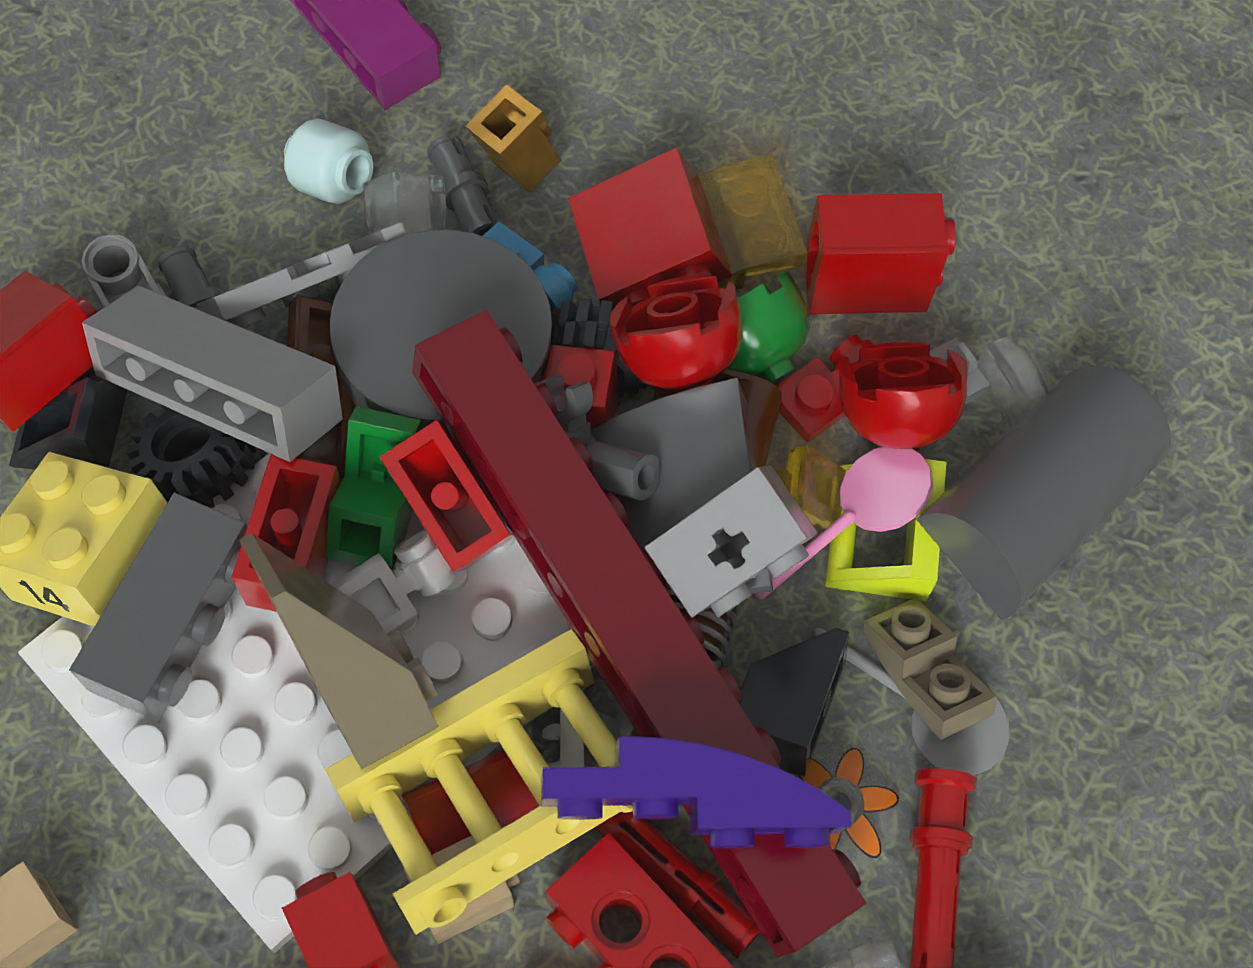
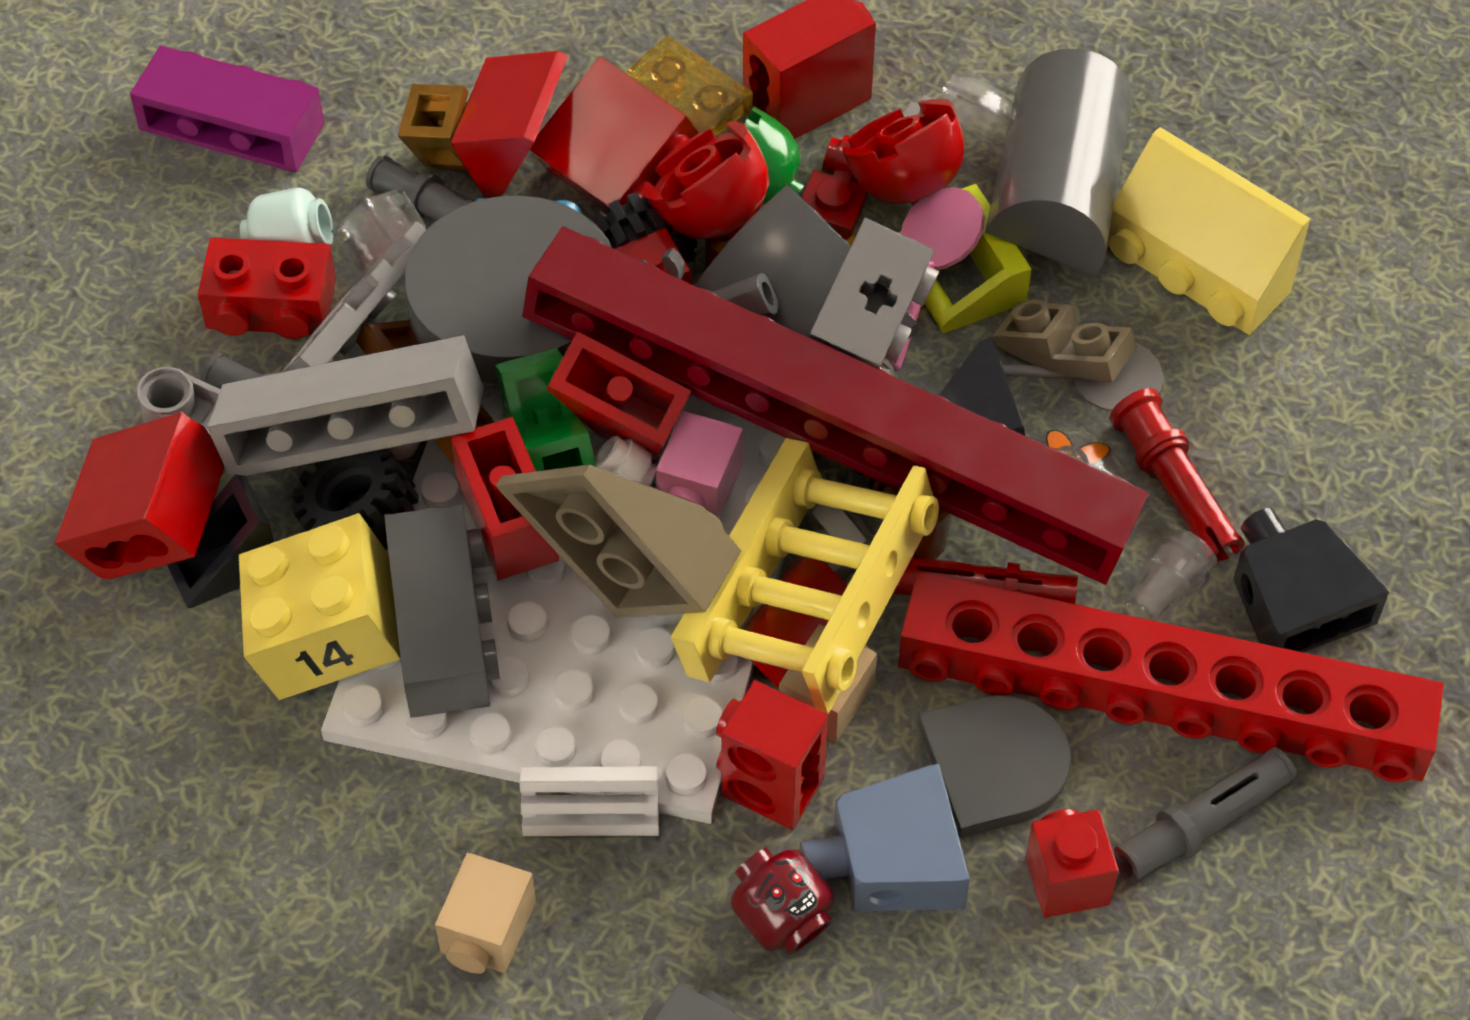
camera: 30 degrees left, 10 degrees down
dark purple slope [541,736,851,849] -> none
none -> red brick [197,237,336,339]
none -> red slope [450,50,568,198]
none -> white tile [519,766,659,837]
none -> bright pink brick [656,411,743,519]
none -> light yellow slope [1107,127,1310,336]

